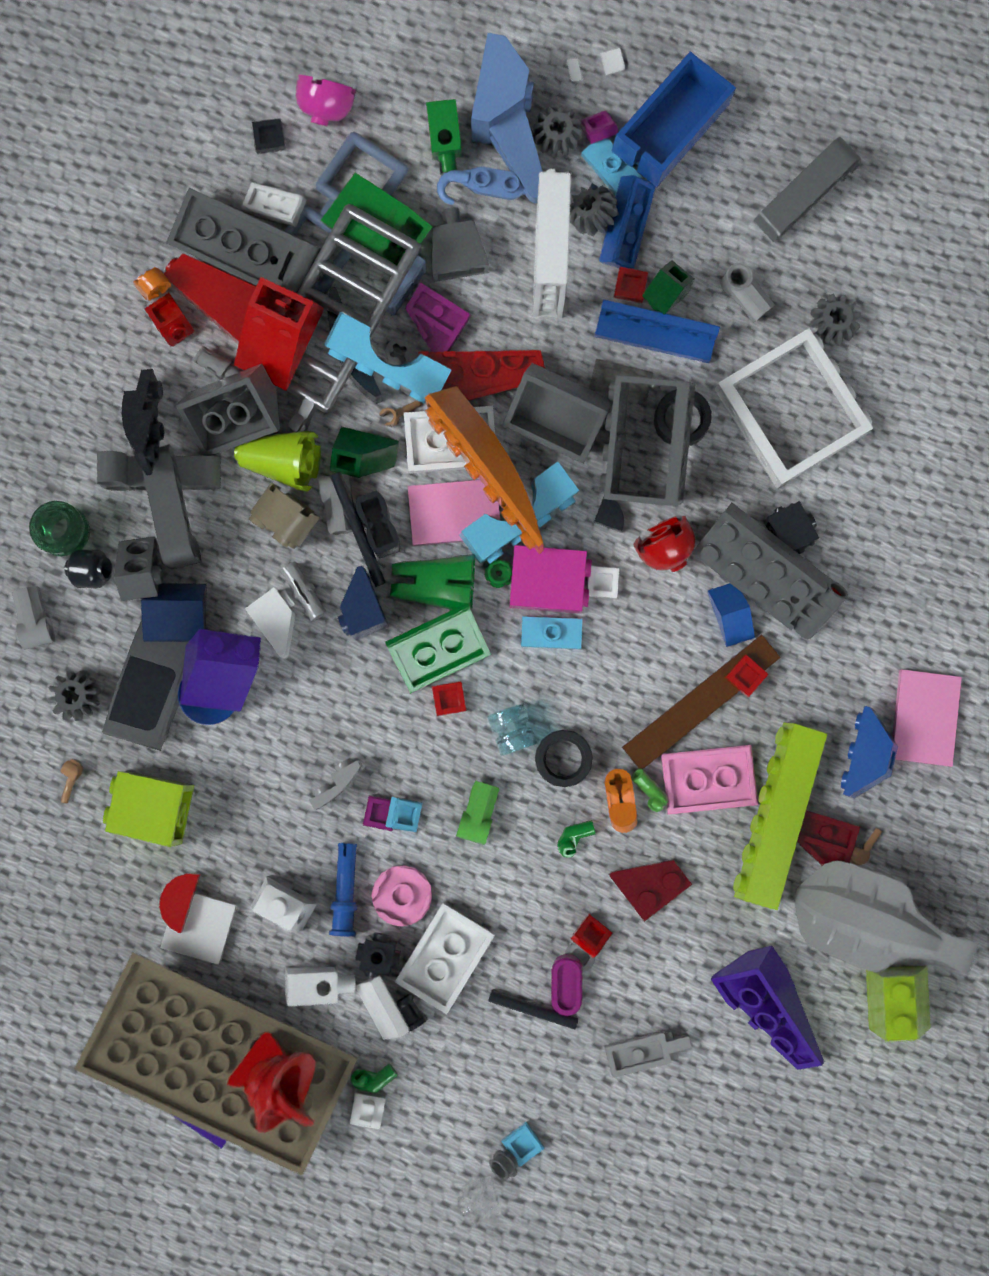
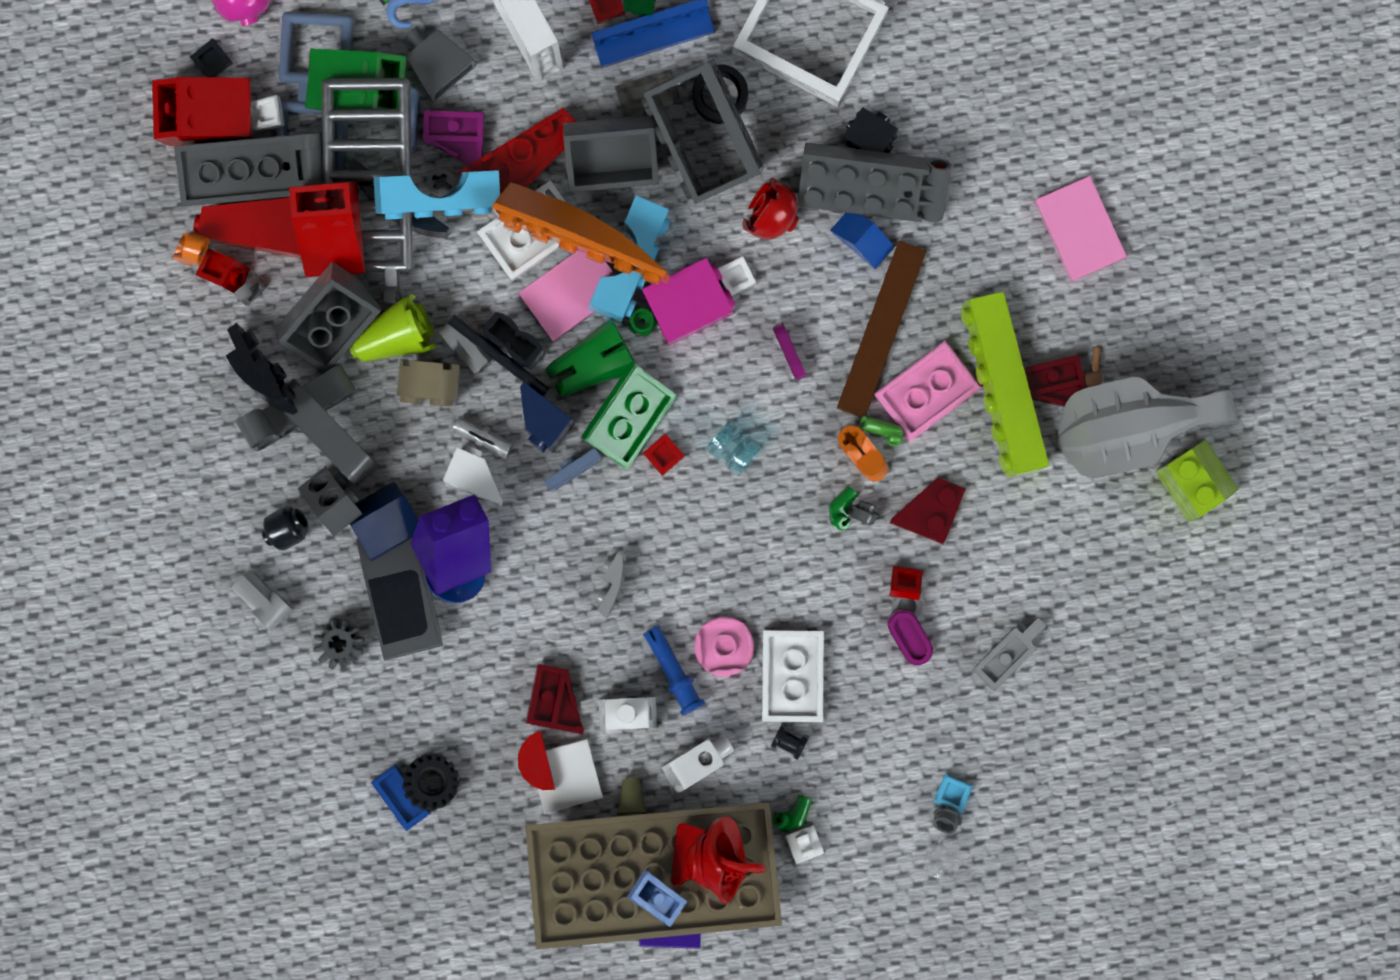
camera: 30 degrees left, 0 degrees up
clear green piece [29,501,90,557] -> none
medium nougat hand [60,759,83,803] -> none
lime slope [103,771,195,847] -> none
light grey pin [194,346,241,380] -> none
dark green slope [330,426,399,478] -> none
black brick [355,932,401,979] -> none
white tile [355,976,410,1040] -> none
magenta tile [363,795,393,831] -> none
medium nougat hand [379,400,421,427] -> none
medium azure tile [386,797,423,832] -> none
bright green piece [456,781,500,845] -> none
black bar [488,990,579,1030] -> none
medium azure plate [521,616,582,649] -> none
black tyre [535,730,593,787] -> none
black tile [594,496,624,533] -> none
dark purple wedge [711,945,824,1070] -> none
red tile [724,654,769,697] -> none
blue slope [841,706,898,798] -> none
none -> red slope [152,77,252,147]
none -> light grey tile [234,277,267,306]
none -> blue tile [371,764,431,831]
none -> black tyre [402,753,460,811]
none -> dark red wing [525,664,584,735]
none -> sand blue plate [544,448,601,492]
none -> olive cone [617,778,647,816]
none -> medium blue slope [627,870,687,927]
none -> magenta tile [772,322,807,381]
none -> dark grey plate [851,500,880,525]

